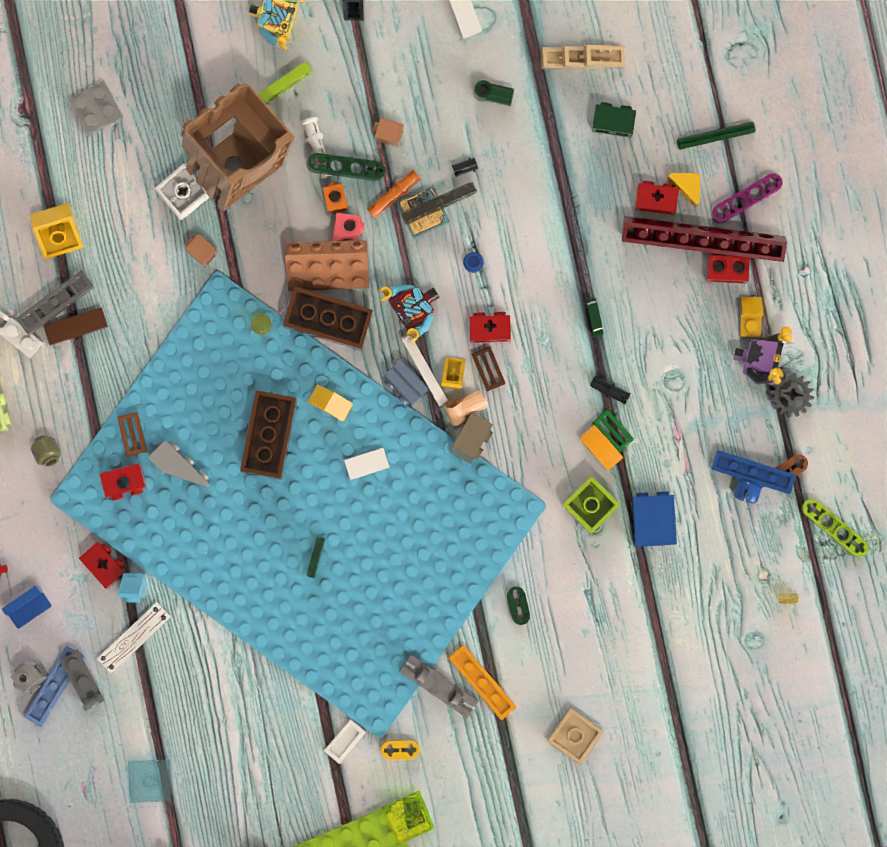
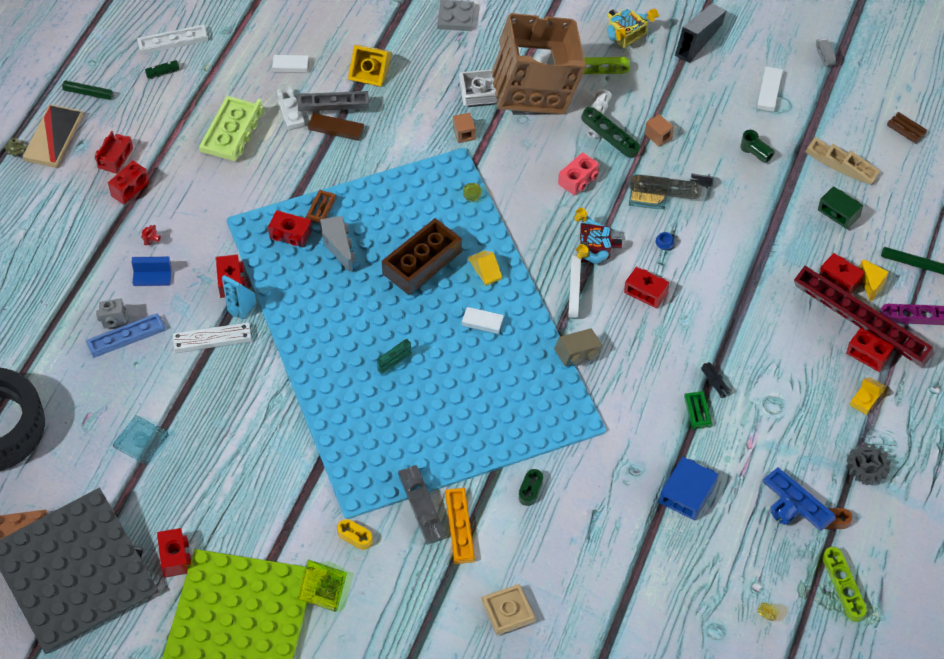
camera: 30 degrees right, 30 degrees down
olive head [31,435,61,467] -> none
dark grey plate [59,650,105,710] -> none
reddish brown brick [282,286,373,350] -> none
nougat bracket [285,240,369,291] -> none
orange brick [323,182,348,215] -> none
white tile [324,719,366,764] -> none
orange pin [367,170,421,219] -> none
sand blue brick [384,359,430,407] -> none
yellow slope [441,357,466,391] -> none
light nougat piece [444,391,487,426] -> none
reddish brown tile [471,346,506,392] -> none
lime brick [562,476,620,535] -> none
light orange slope [579,425,623,471] -> none
dark green beam [586,298,604,337] -> none
torso [733,326,793,385] -> none

